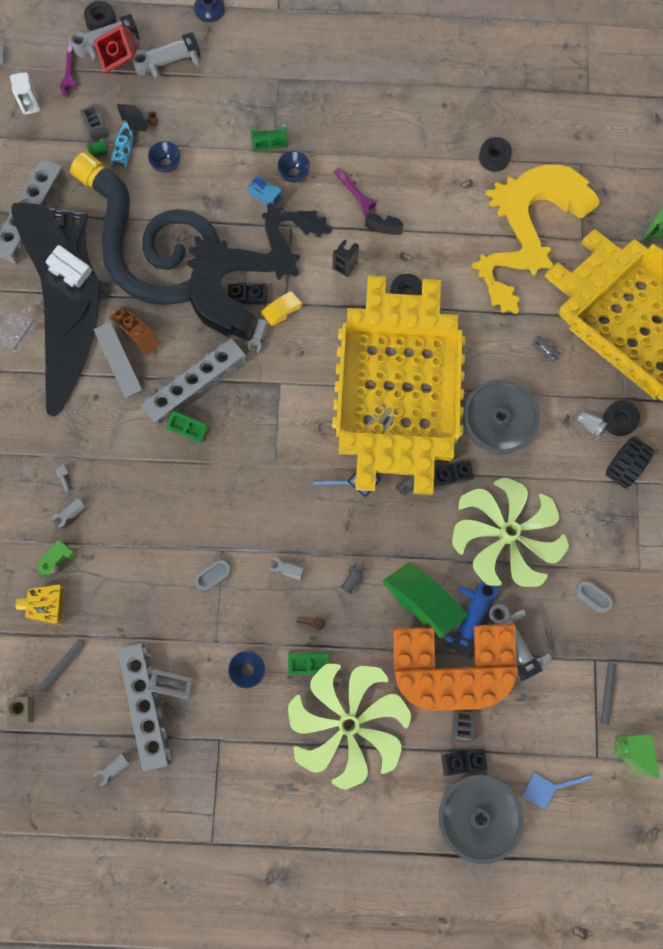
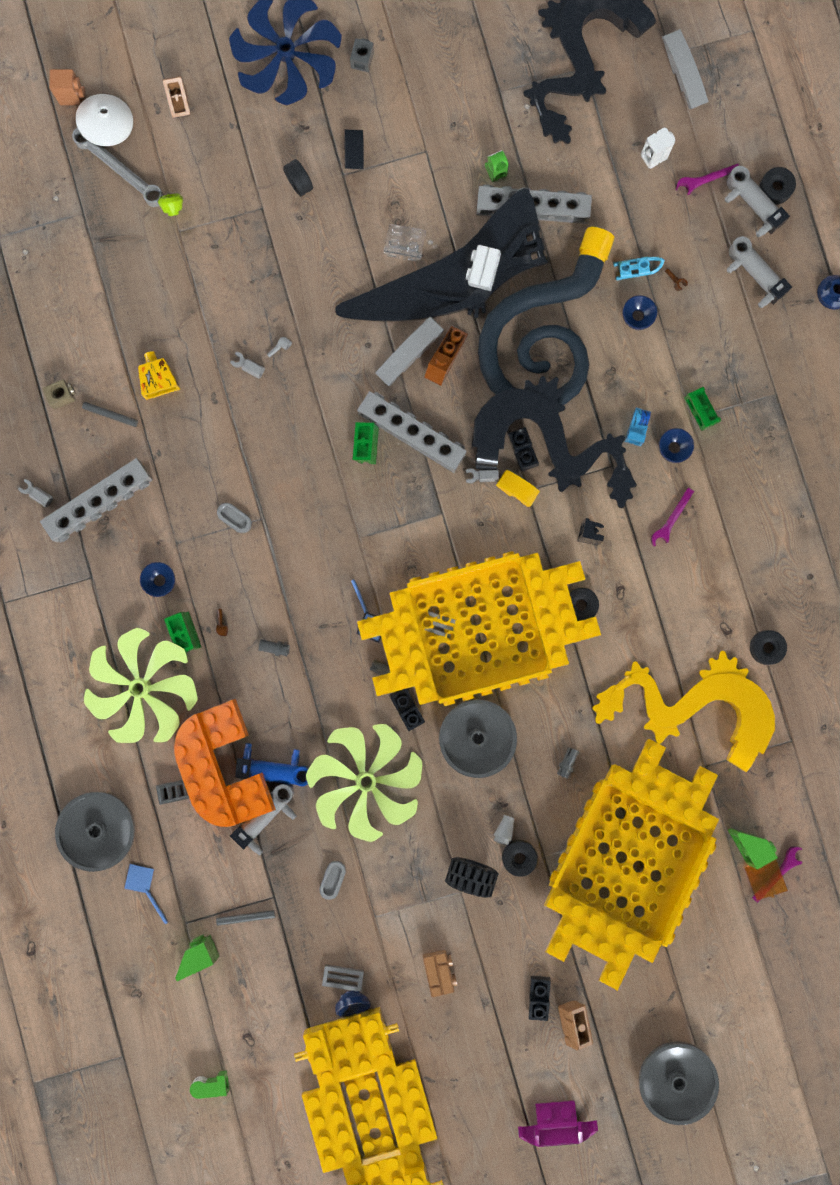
camera: 75 degrees right, 10 degrees up
bright green leg [37,540,77,577] -> none
dark grey slope [80,104,109,142] -> none
green bush [86,138,109,157] -> none
red slope [93,24,138,74] -> none
black slope [117,104,148,132] -> none
light grey tile [148,669,192,699] -> none
light grey bar [269,557,304,580] -> none
black slope [365,212,404,235] -> none
green slope [382,562,468,638] -> none
black slope [441,749,488,776] -> none

